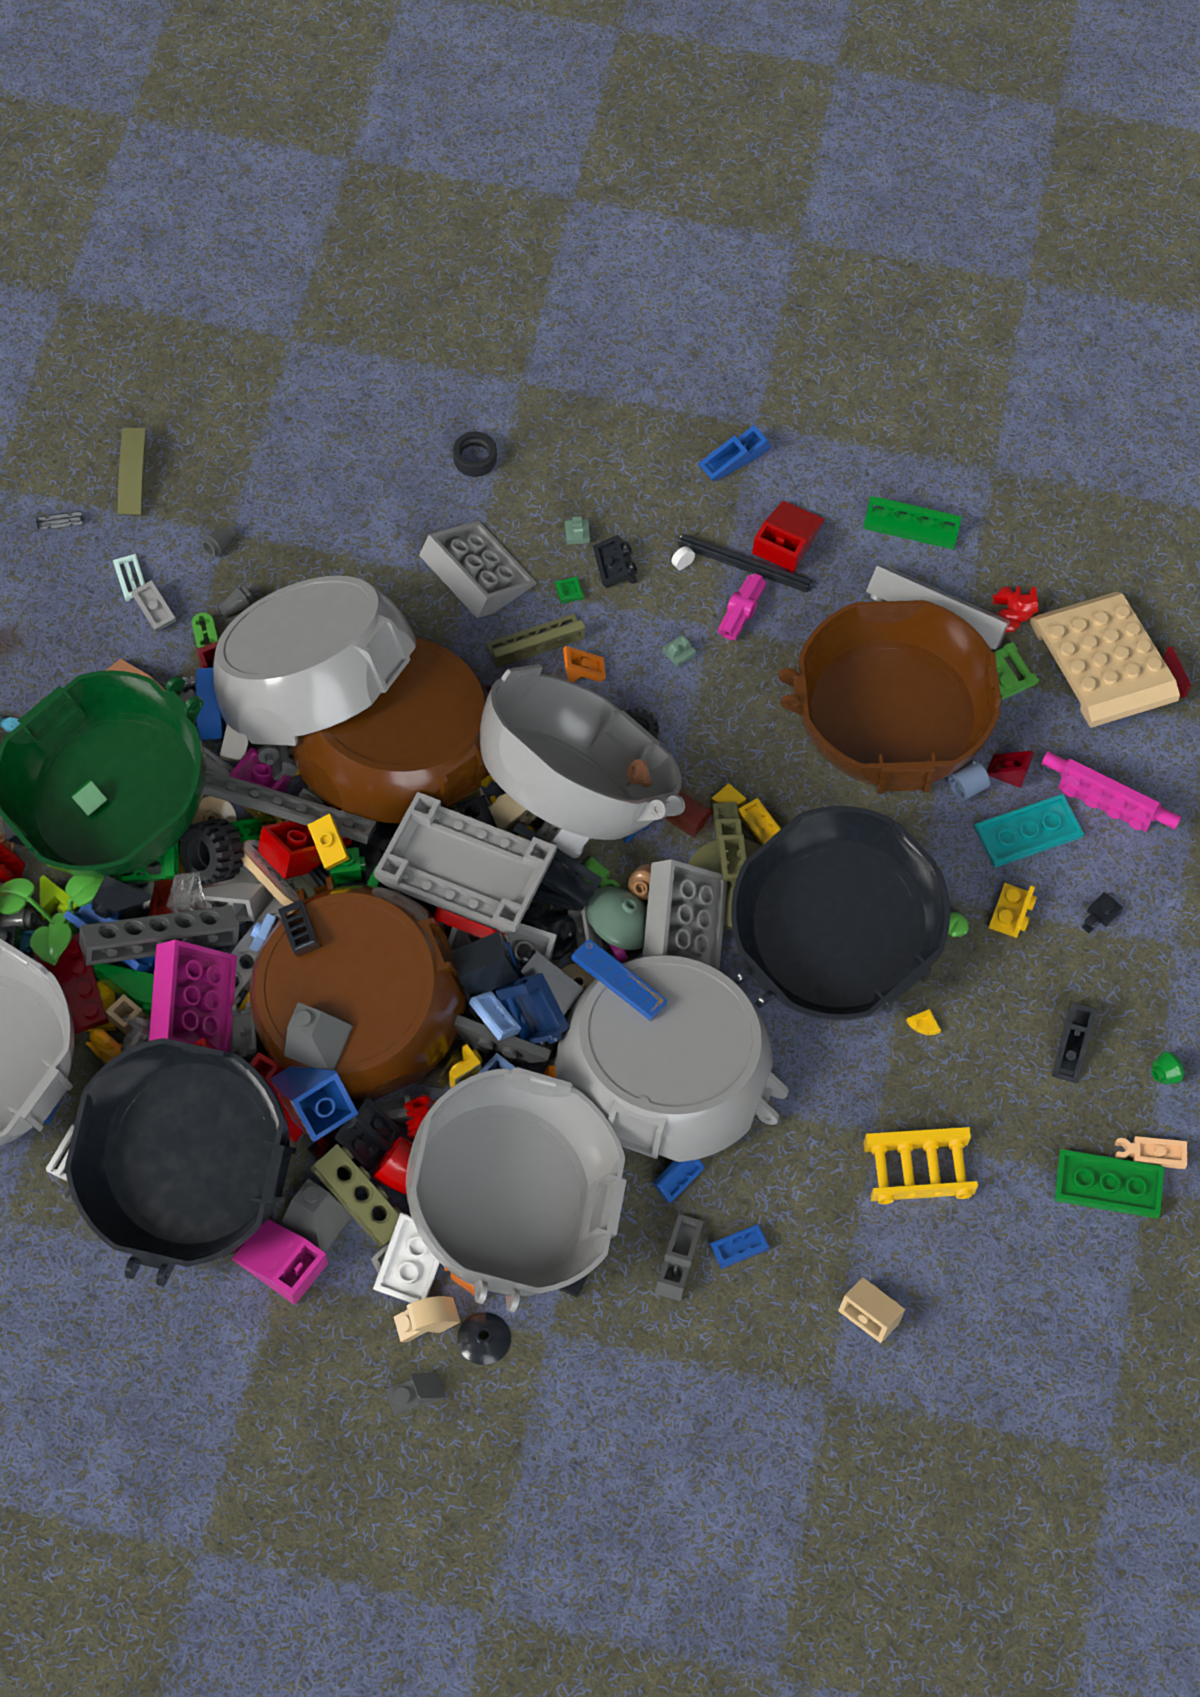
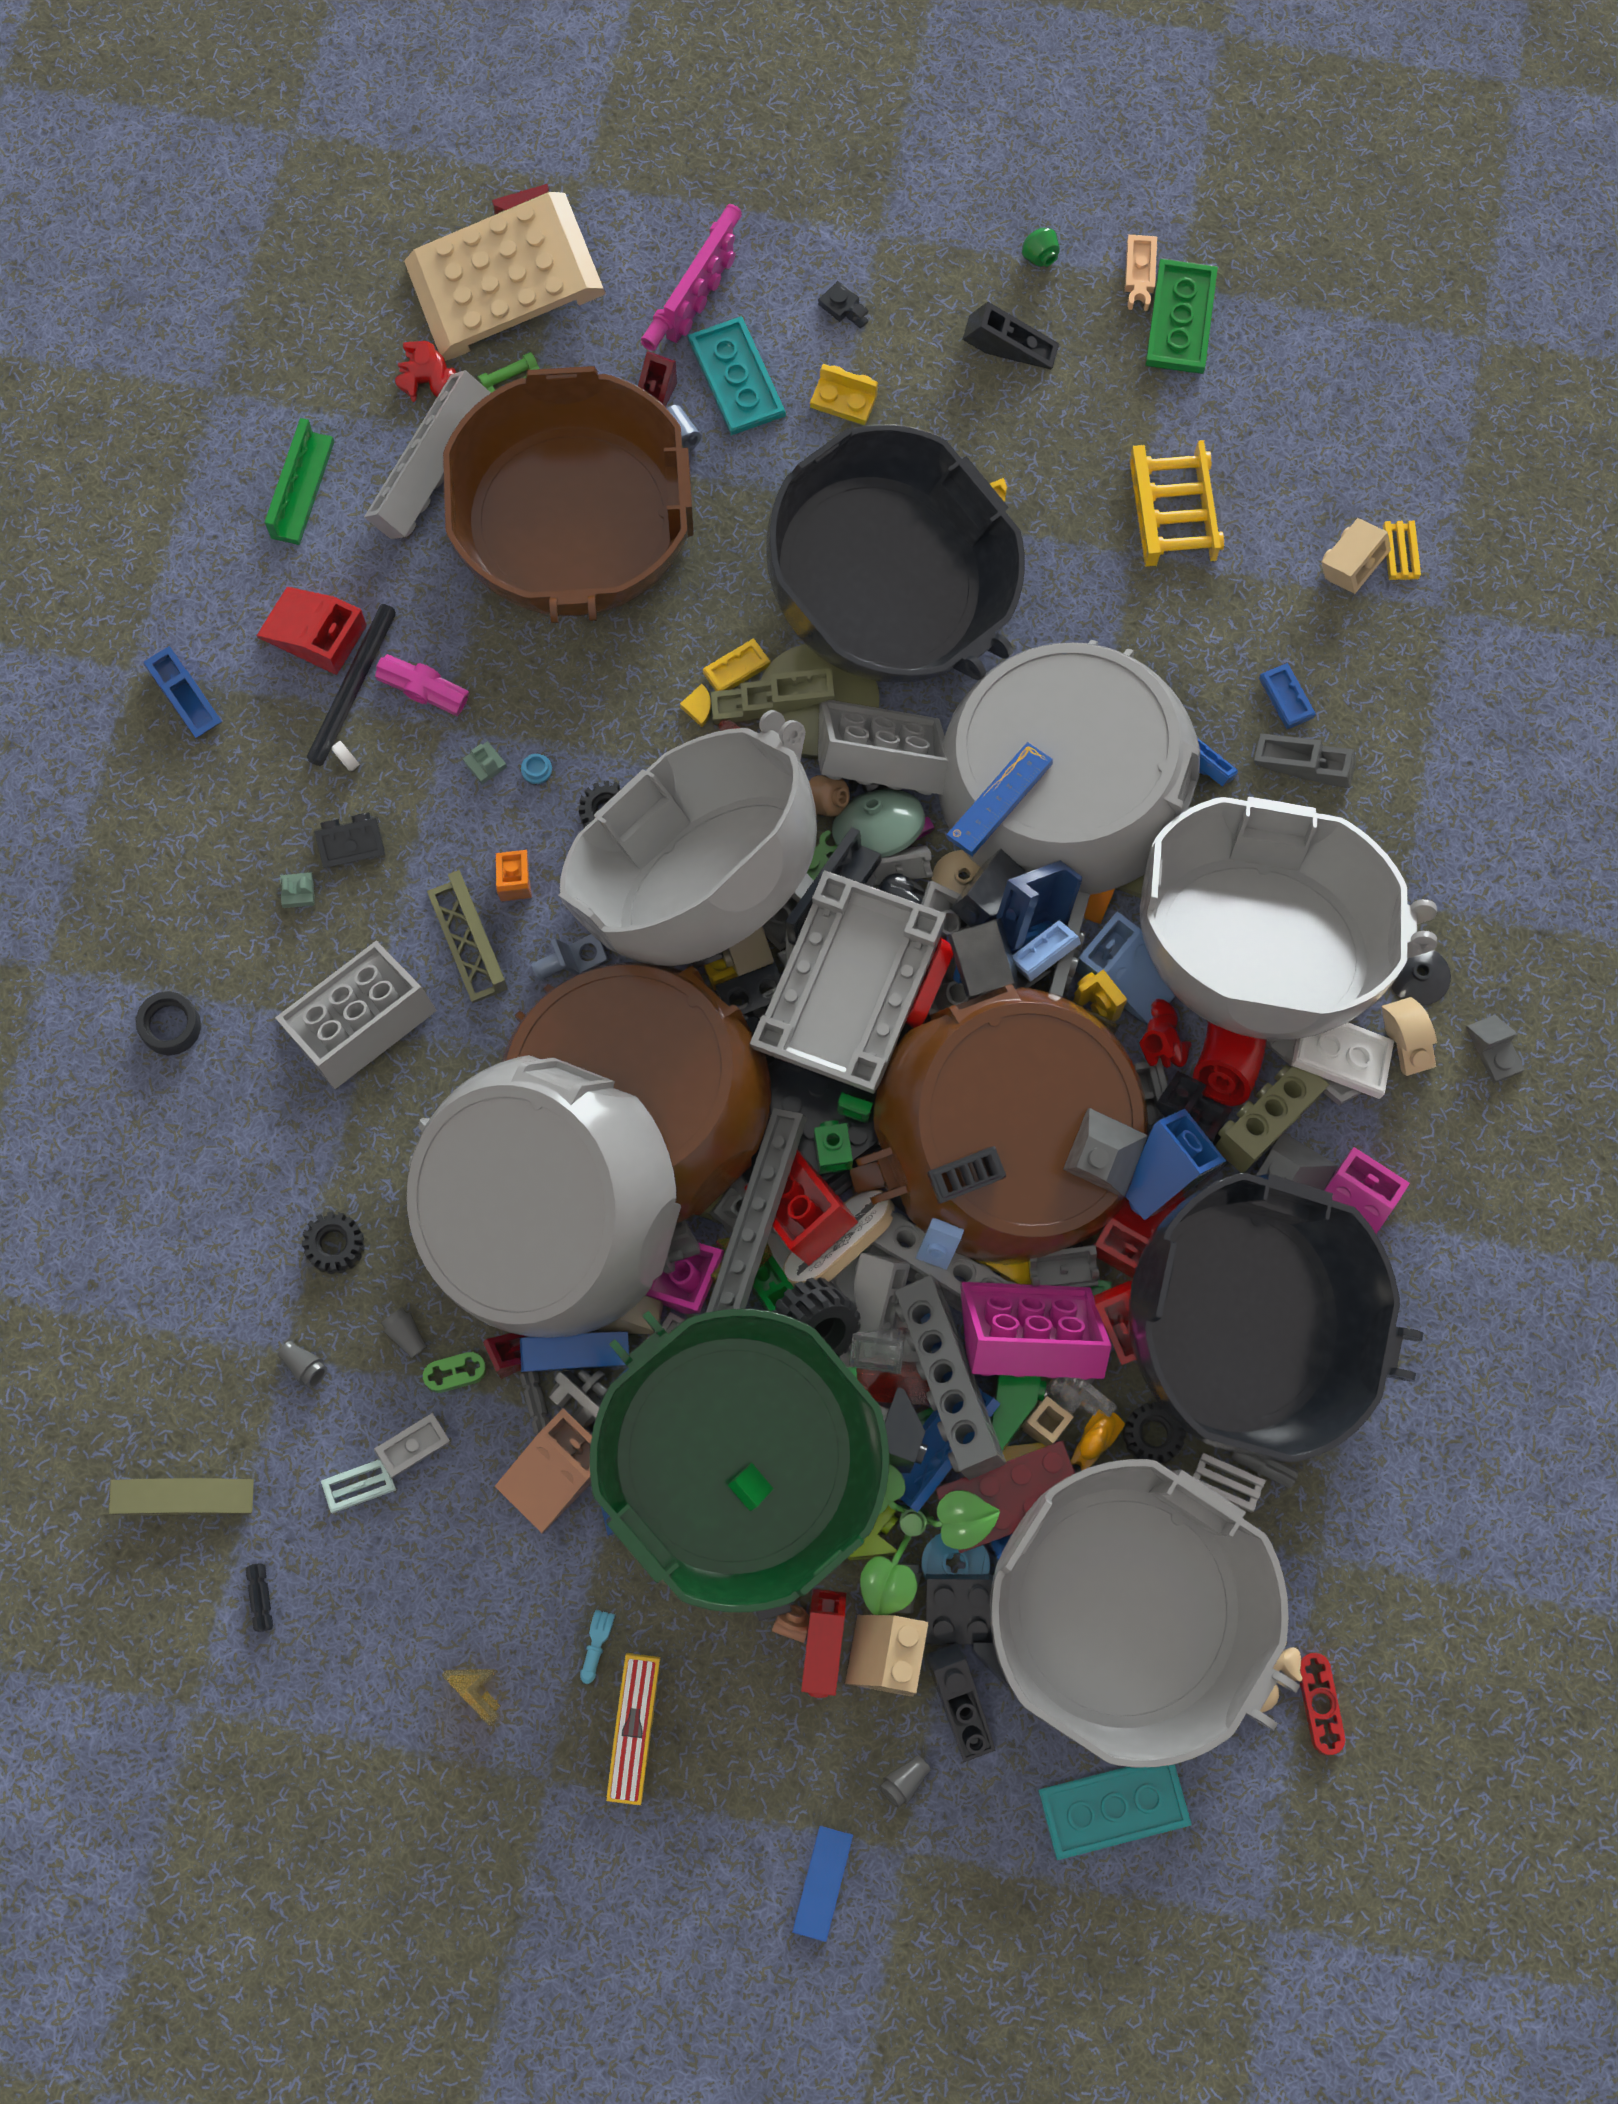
camera: 90 degrees left, 10 degrees up
yellow plate [308,814,350,870] -> none
green tile [555,576,584,604] -> none
nougat plate [627,759,652,787] -> none
none -> black tyre [302,1211,365,1274]
none -> dark azure plate [521,754,552,784]
none -> yellow tile [1383,520,1421,580]

